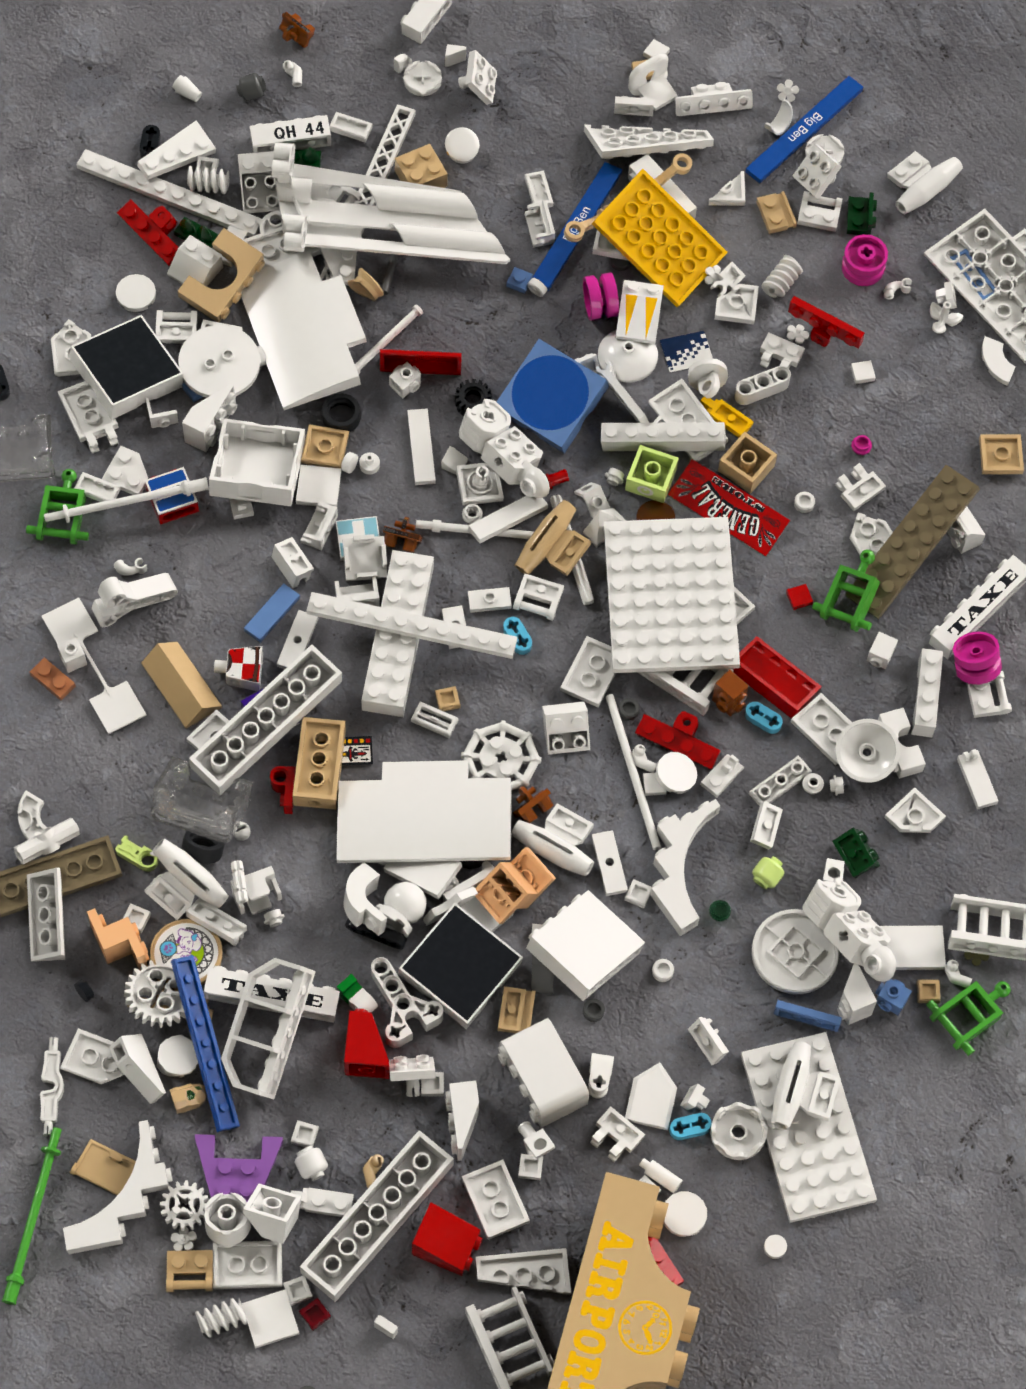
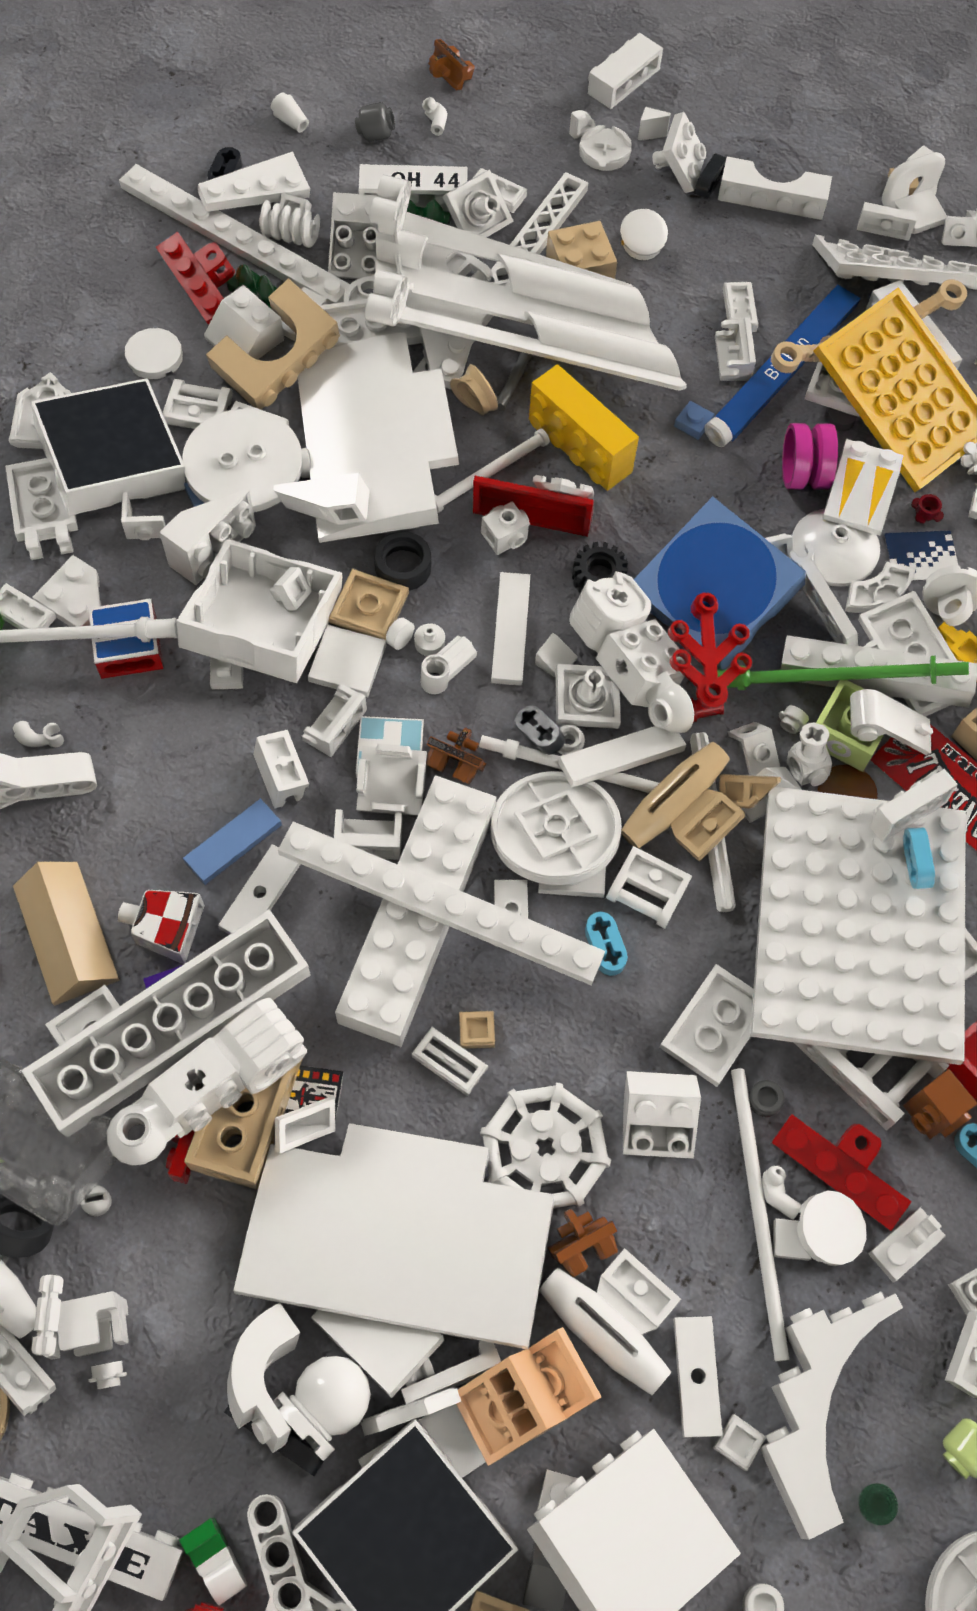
camera: 10 degrees right, 0 degrees up
none -> white brick [107,998,307,1165]
none -> white tile [270,567,312,611]
none -> white slope [274,473,370,525]
none -> white slope [275,1097,335,1153]
none -> white piece [420,636,477,694]
none -> white plate [442,170,514,238]
none -> white plate [491,771,622,885]
none -> beam [515,705,565,755]
none -> yellow brick [529,364,639,491]
none -> white tile [533,475,594,499]
none -> red plant [668,593,752,709]
none -> black beam [695,153,727,199]
none -> bright green bar [710,655,969,690]
none -> white arch [718,157,832,220]
none -> tan tile [719,774,781,809]
none -> white connector [786,722,832,786]
none -> white tile [845,562,916,613]
none -> white door [850,689,933,755]
none -> white piece [869,769,958,842]
none -> medium azure beam [903,827,935,889]
none -> dark red plate [911,494,944,524]

